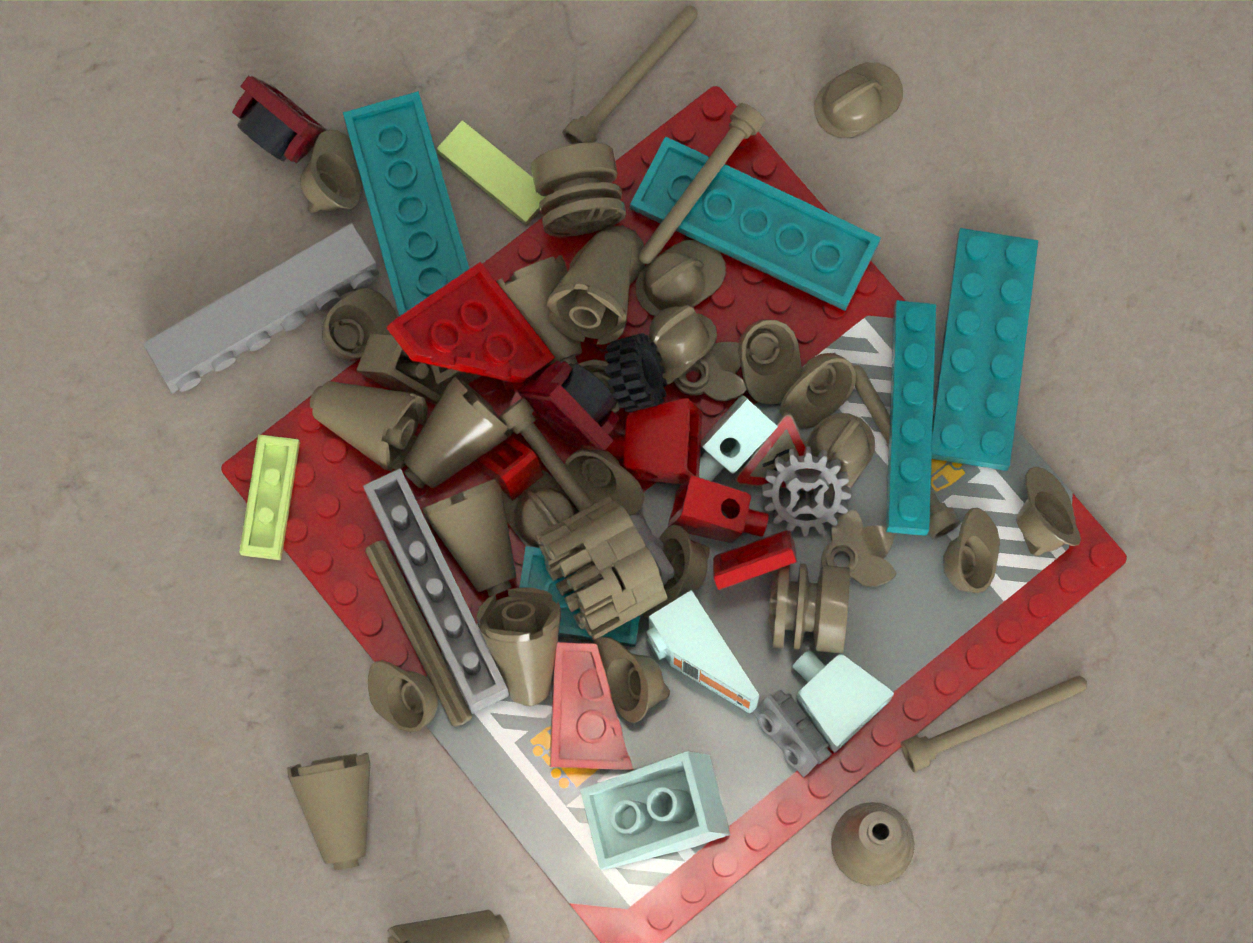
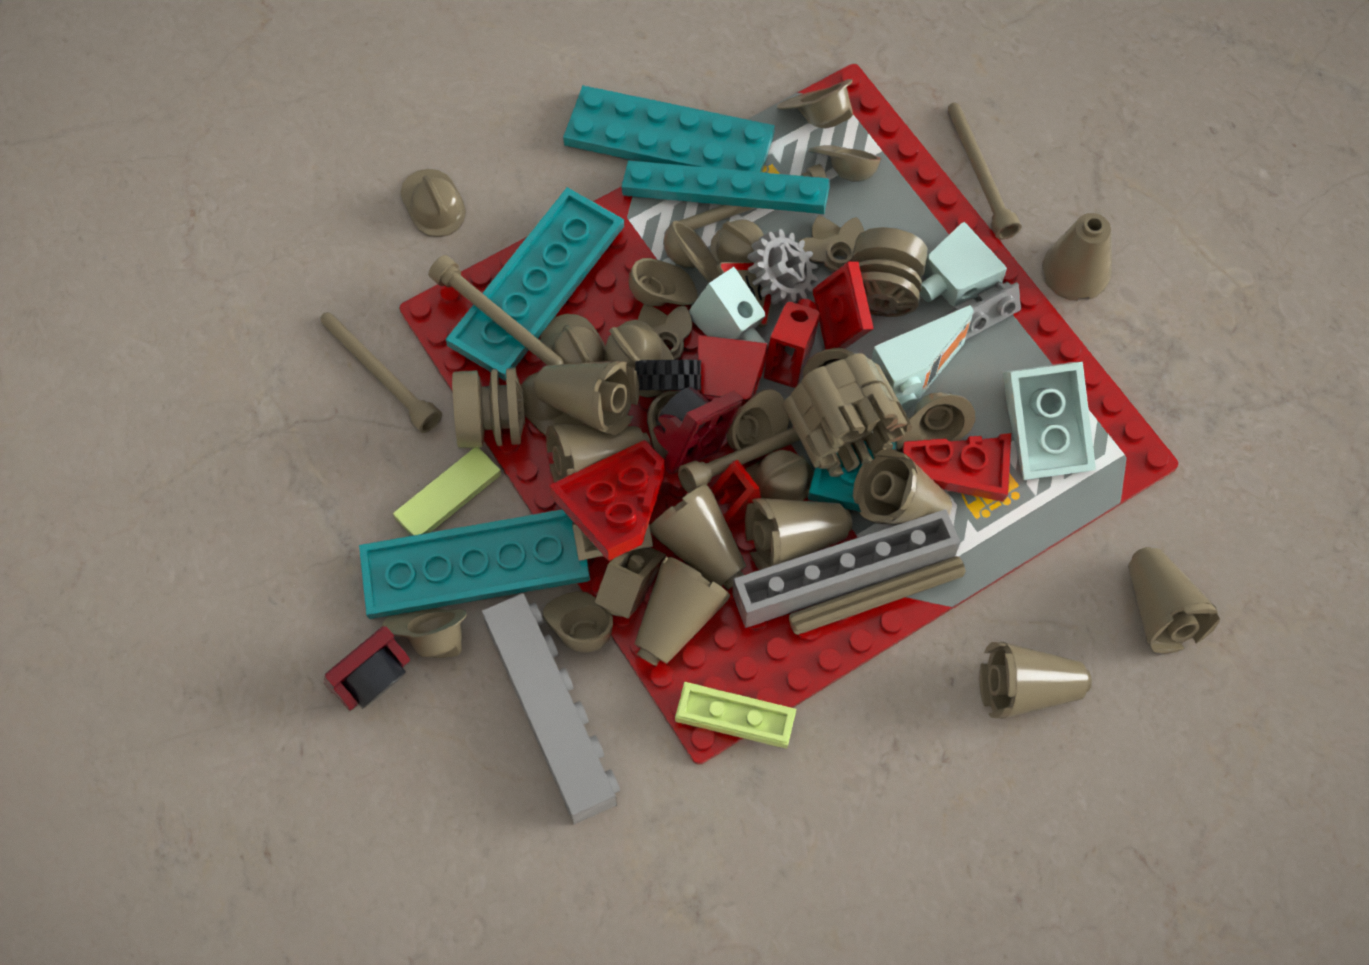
camera: 85 degrees left, 10 degrees down
dark tan cap [368,660,438,733] -> none

